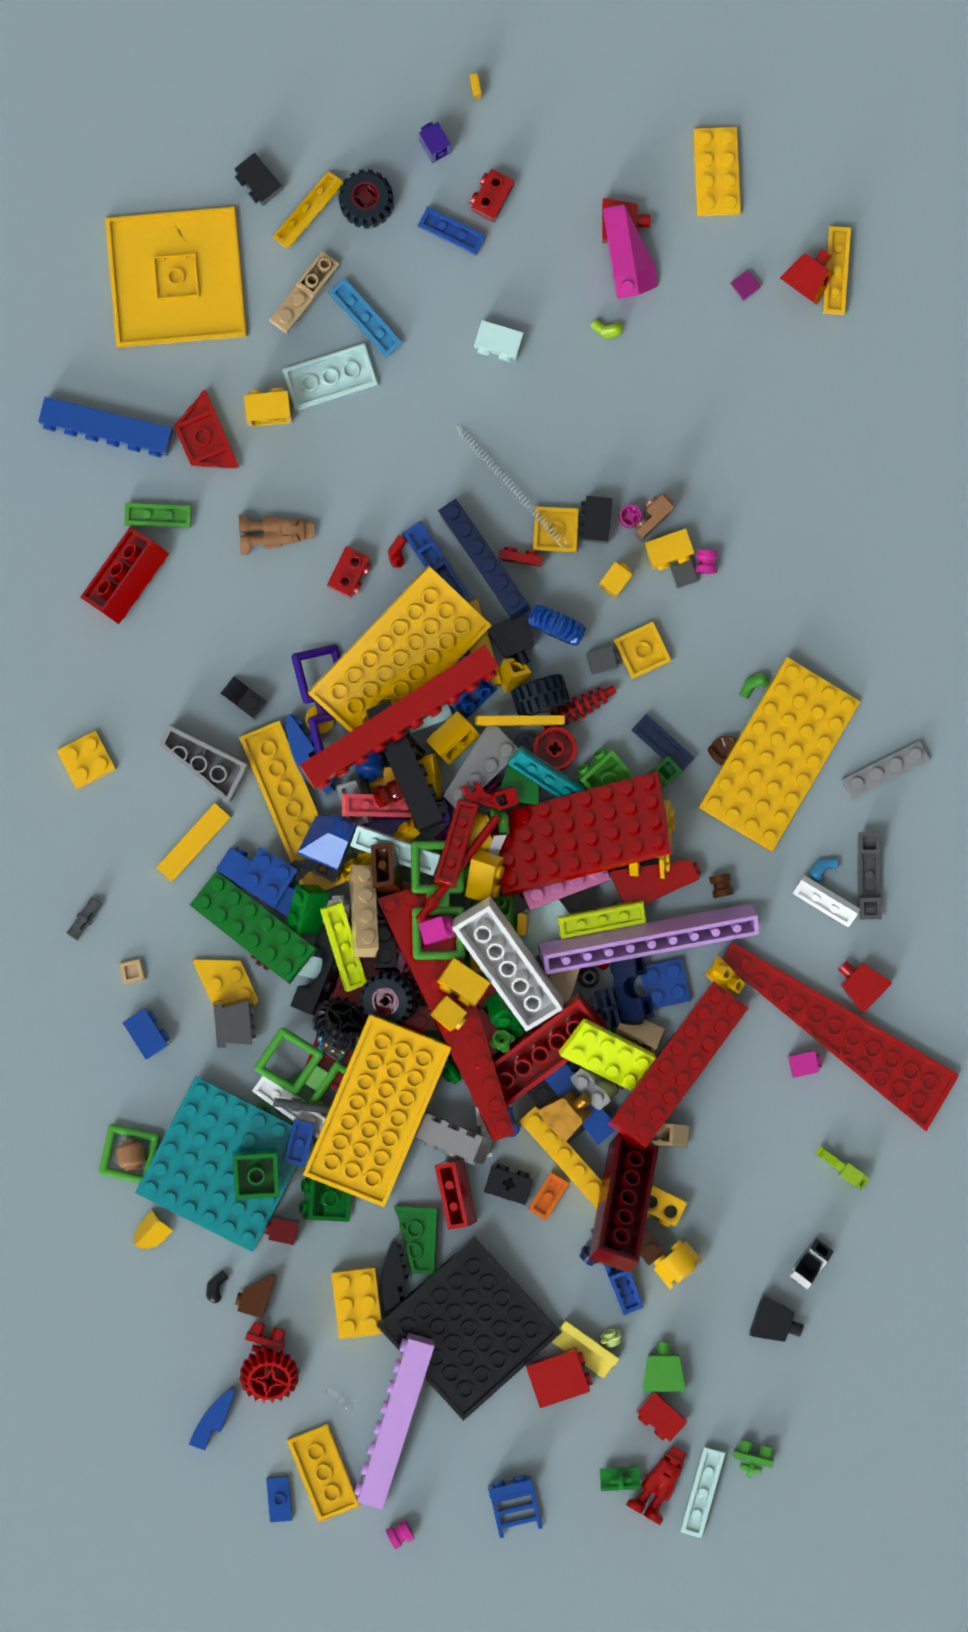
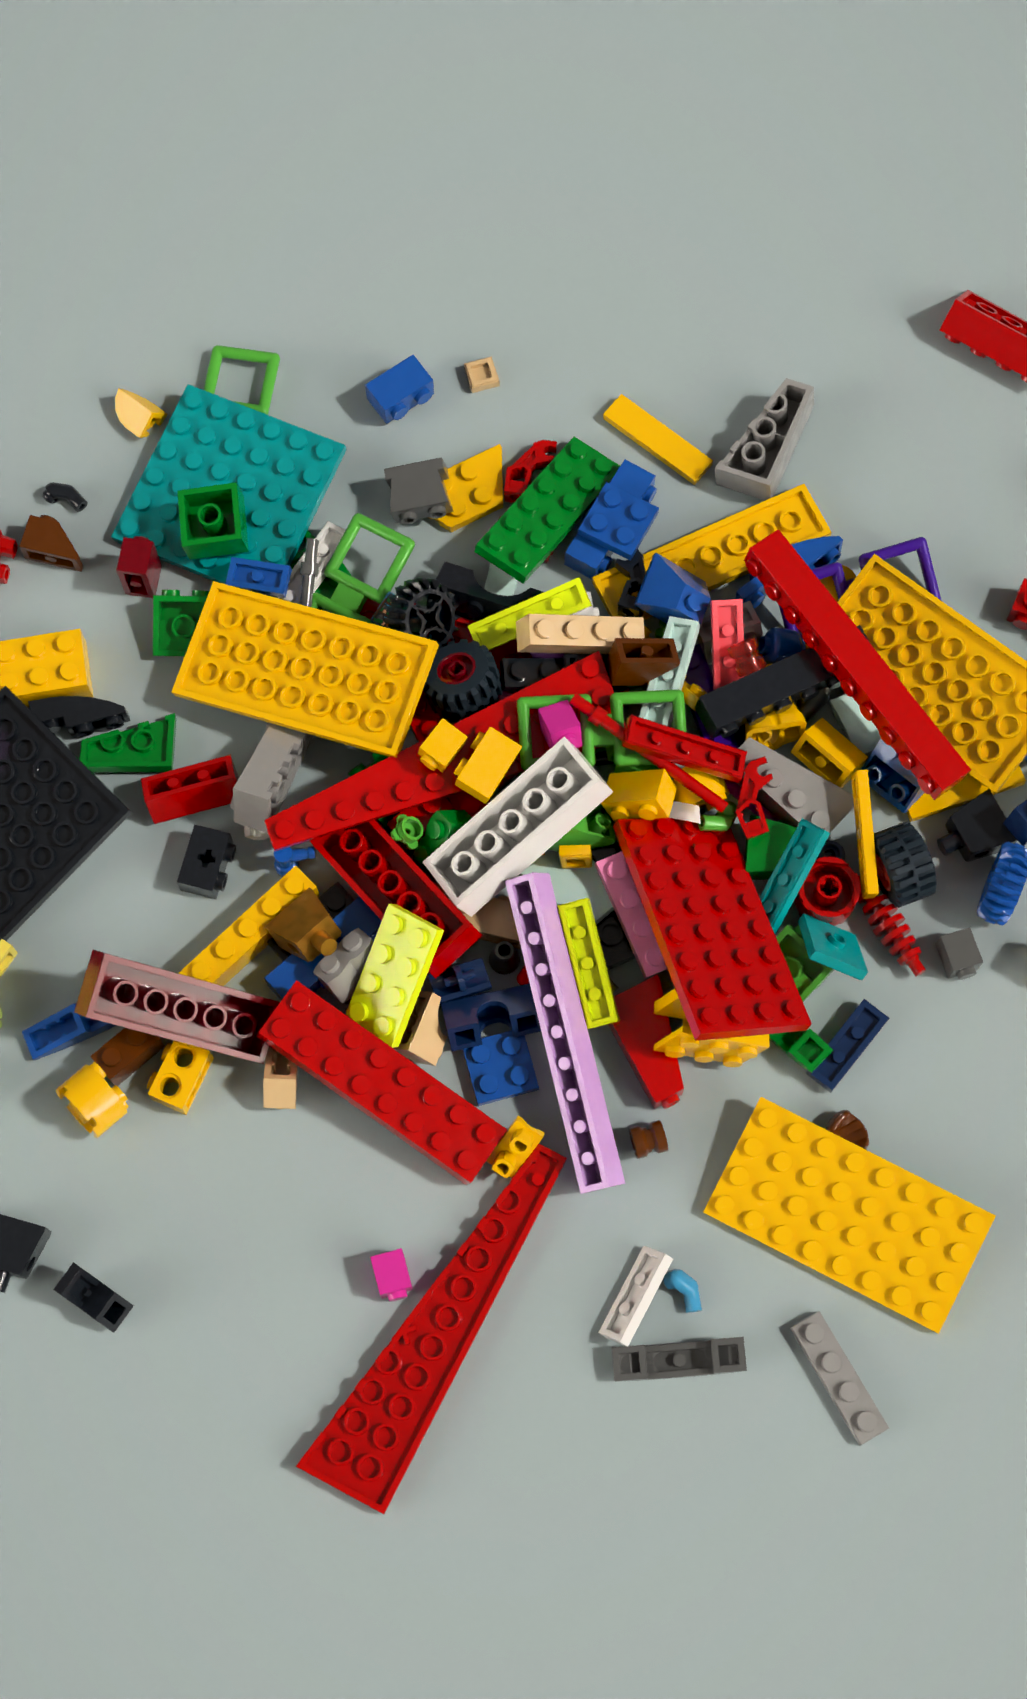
camera: 90 degrees right, 15 degrees down
yellow plate [57,730,116,790] -> none
dark grey pin [66,897,102,941] -> none
medium nougat head [116,1138,146,1172] -> none
black slope [220,676,268,720] -> none
green brick [286,884,329,934] -> none
yellow brick [500,658,531,694] -> none
orange plate [528,1172,569,1221] -> none
yellow plate [613,622,671,680] -> none
bright green arm [739,673,769,699] -> none
lime piece [815,1146,870,1191] -> none
red torso [838,960,892,1013] -> none
none -> red piece [504,440,557,503]
none -> teal plate [798,913,868,980]

